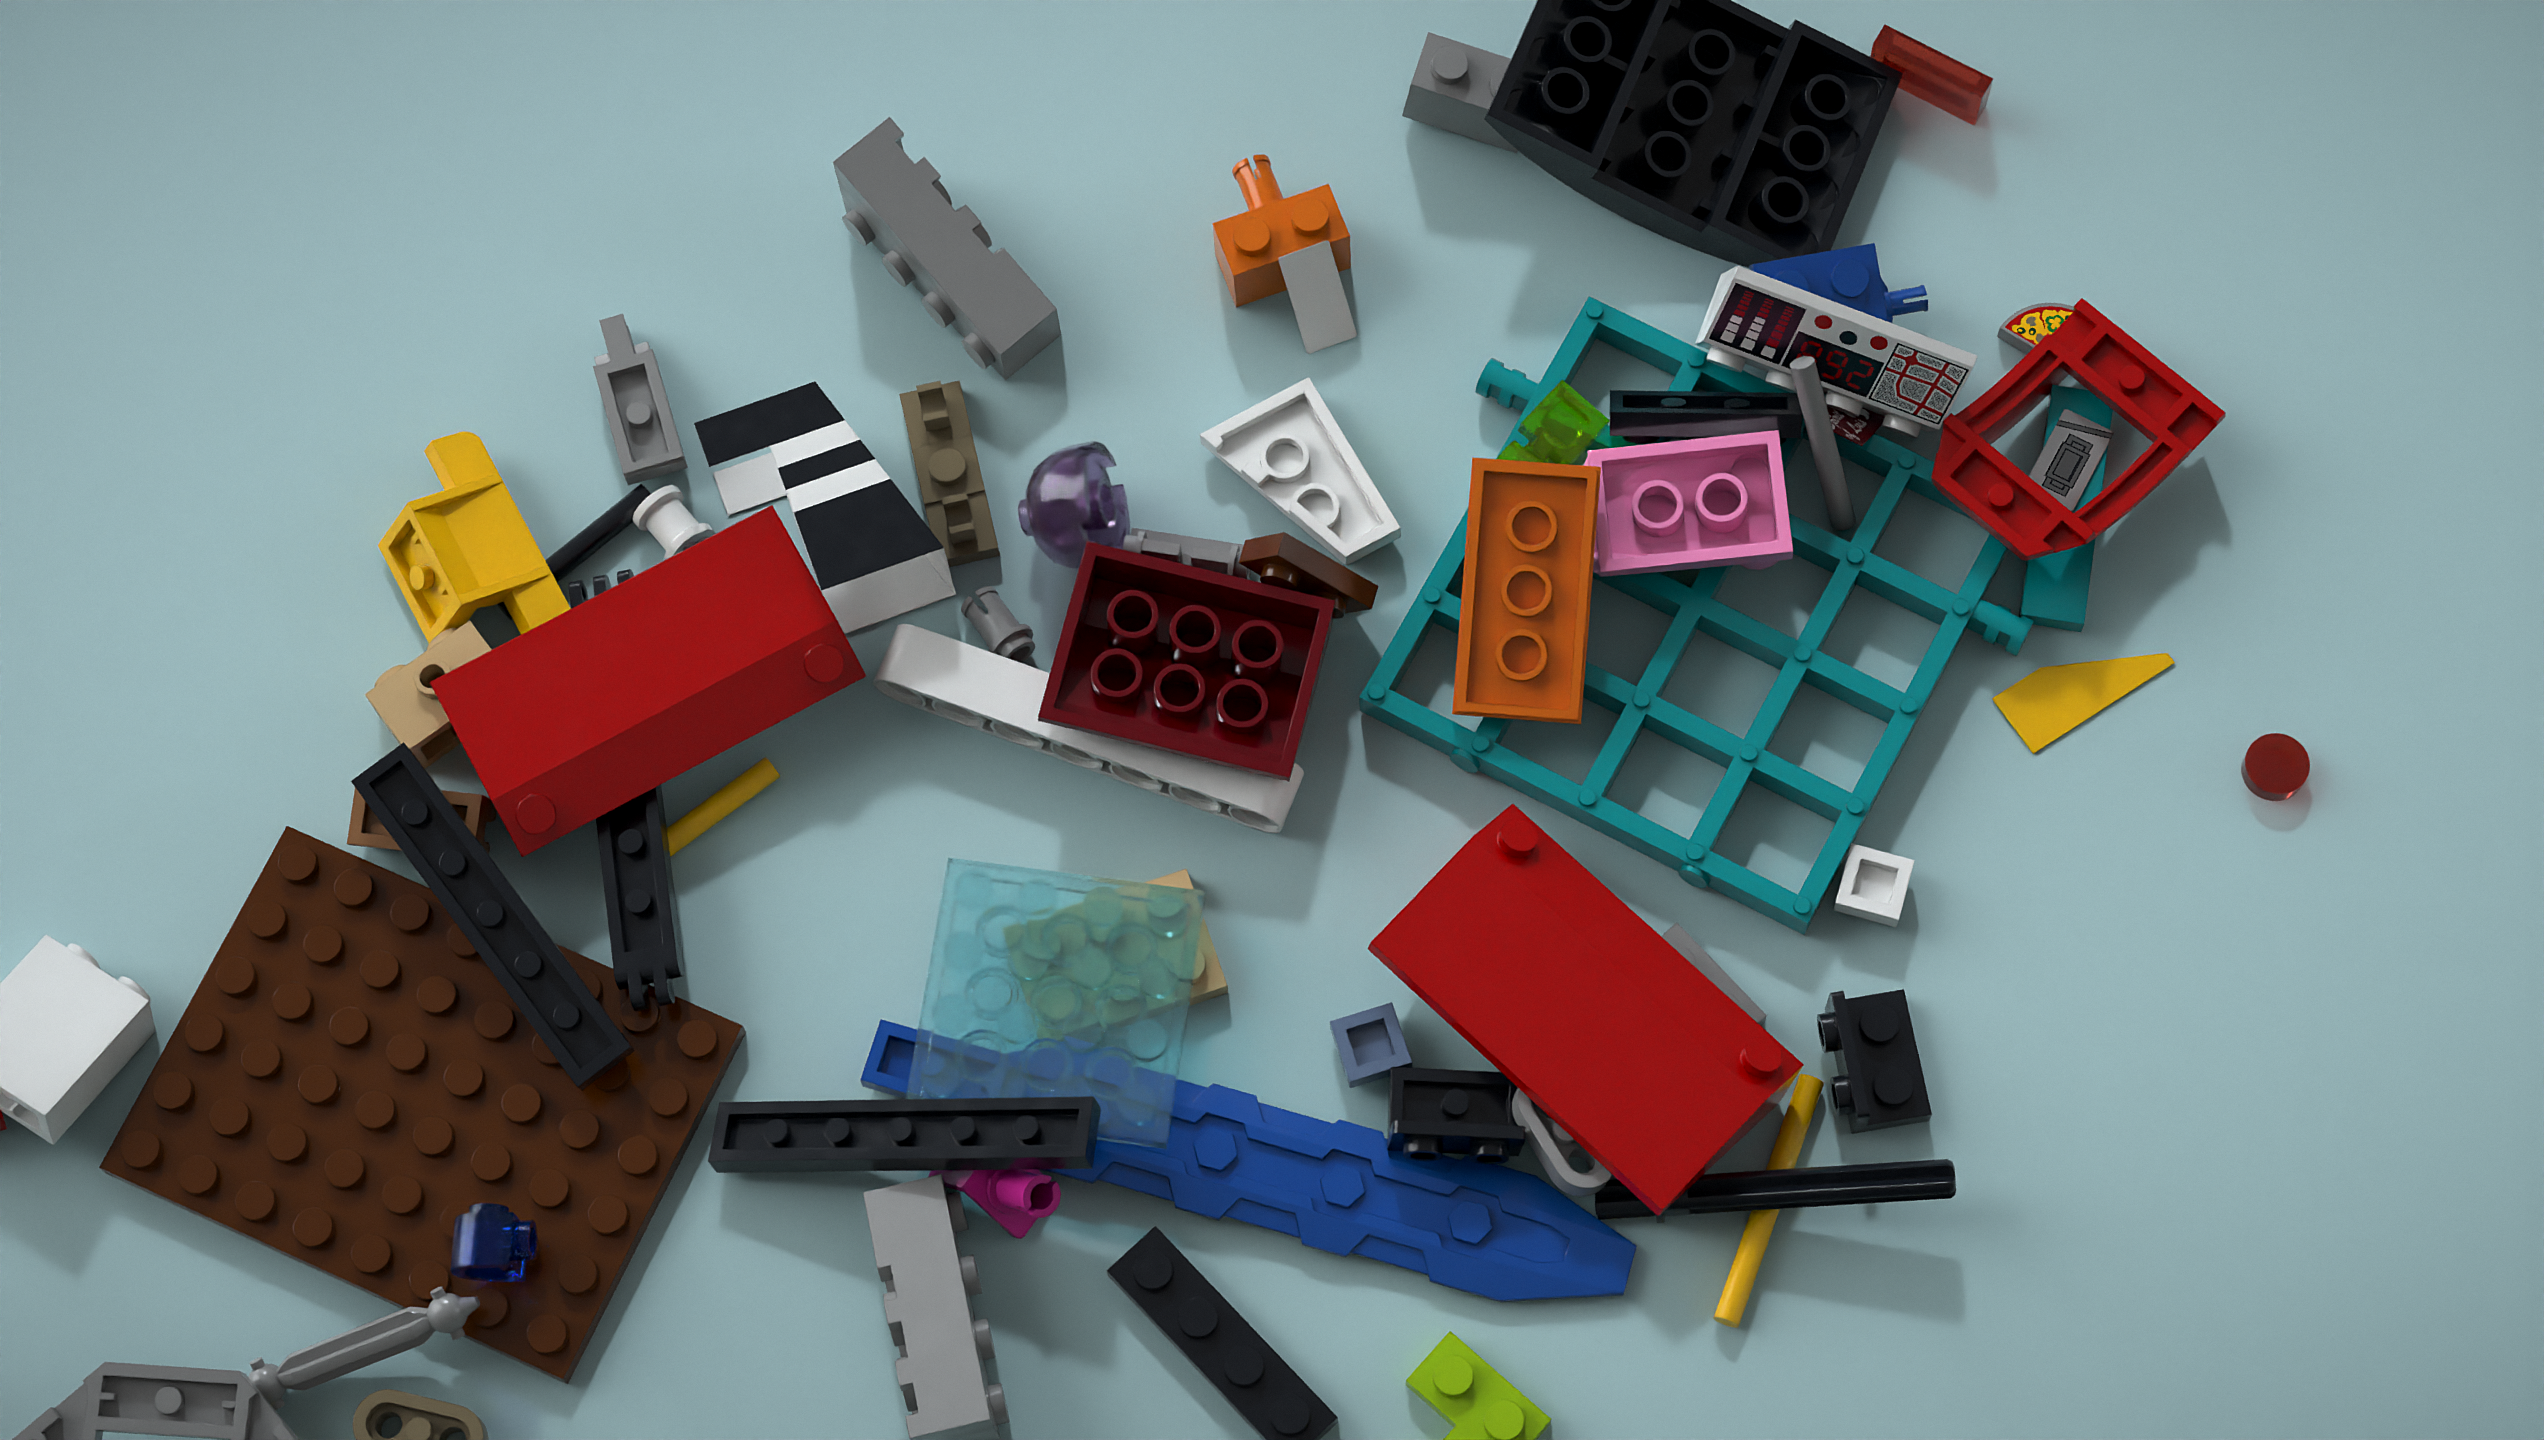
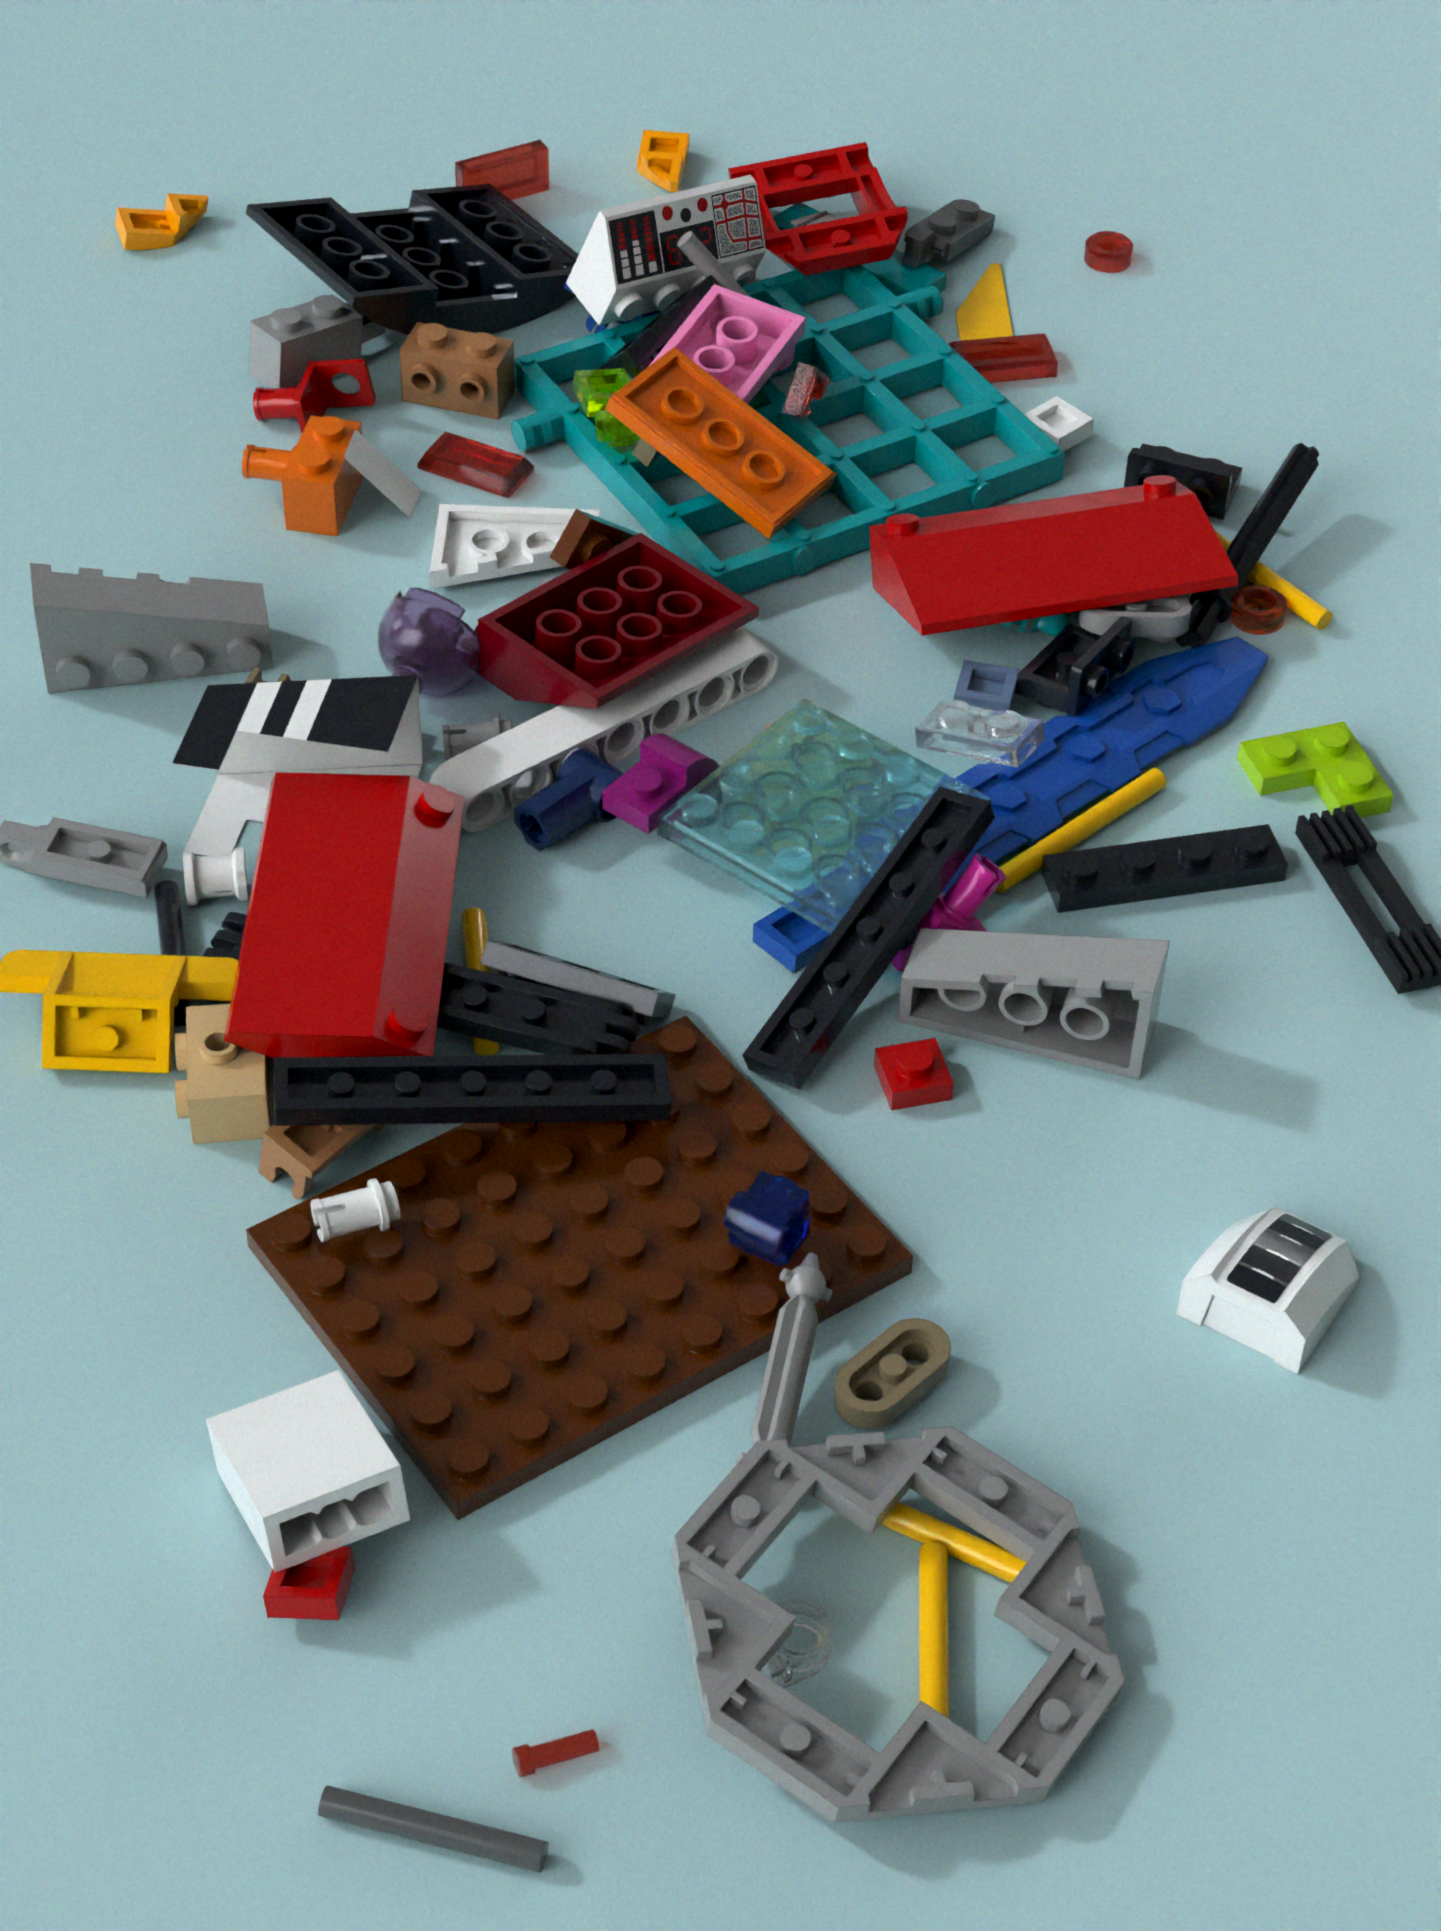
camera: 65 degrees left, 25 degrees down
none -> red bracket [253,359,376,433]
none -> white pin [310,1178,401,1242]
none -> medium nougat brick [400,322,515,420]
none -> clear red tile [417,431,534,498]
none -> plate [480,940,676,1026]
none -> dark blue piece [514,748,624,851]
none -> magenta brick [602,733,722,838]
none -> light orange slope [637,130,690,192]
none -> clear red tile [782,362,829,418]
none -> red plate [874,1038,954,1111]
none -> dark grey hinge [901,199,996,268]
none -> clear plate [915,700,1045,768]
none -> clear red tile [949,333,1058,383]
none -> yellow bar [995,768,1167,893]
none -> clear red tile [1230,585,1287,635]

